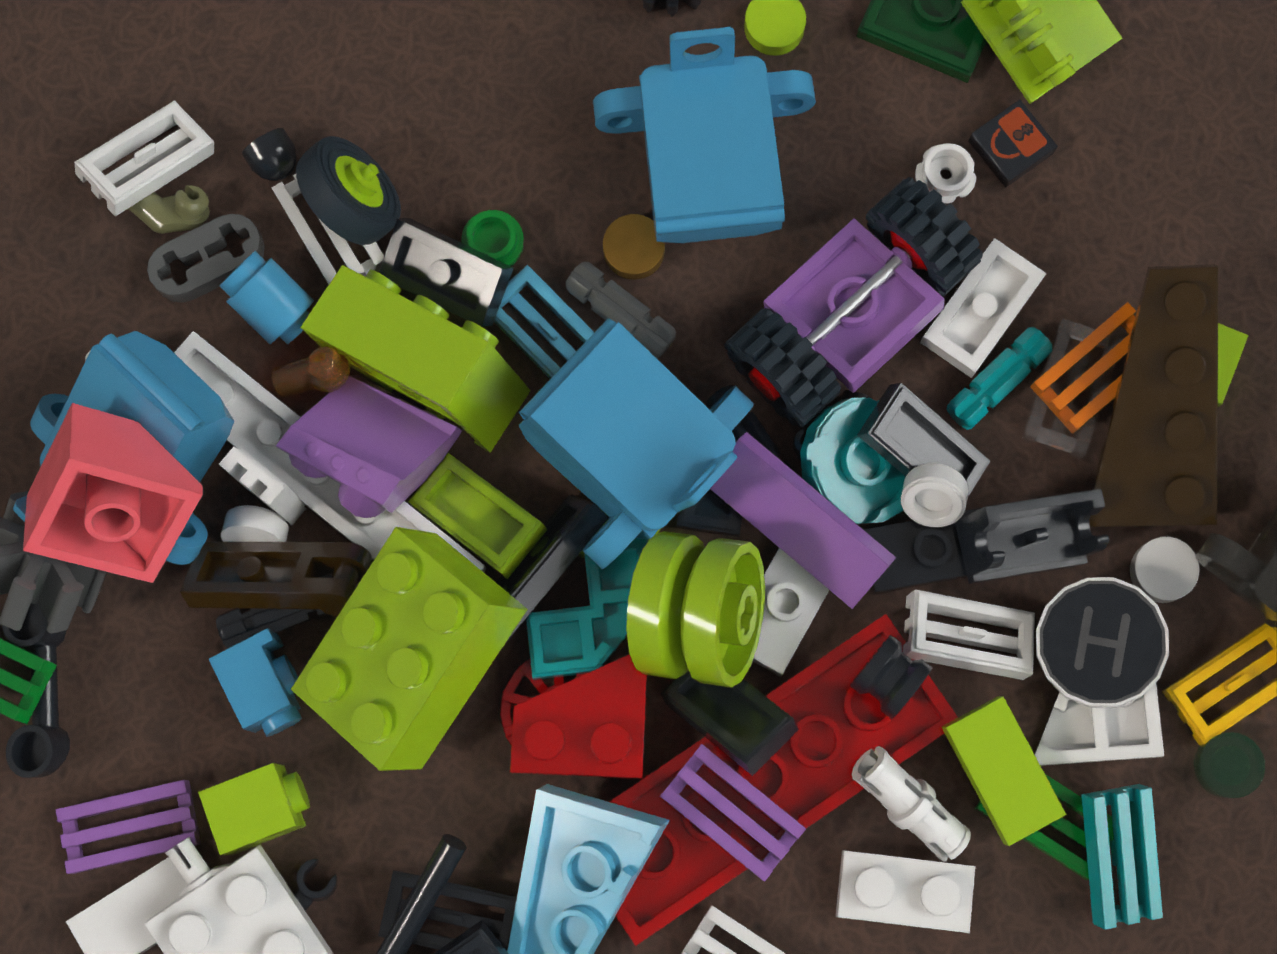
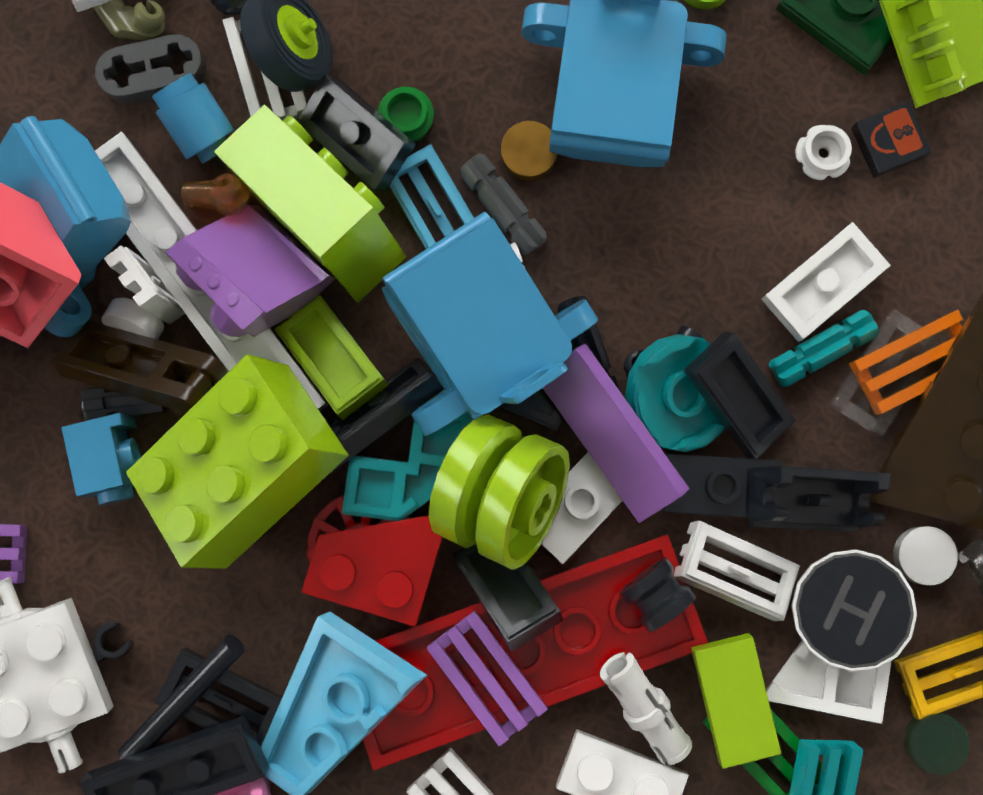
camera: 15 degrees right, 5 degrees up
lime brick [198,763,310,855] -> none
plate [724,177,983,428] -> none
white tile [901,463,968,527] -> none

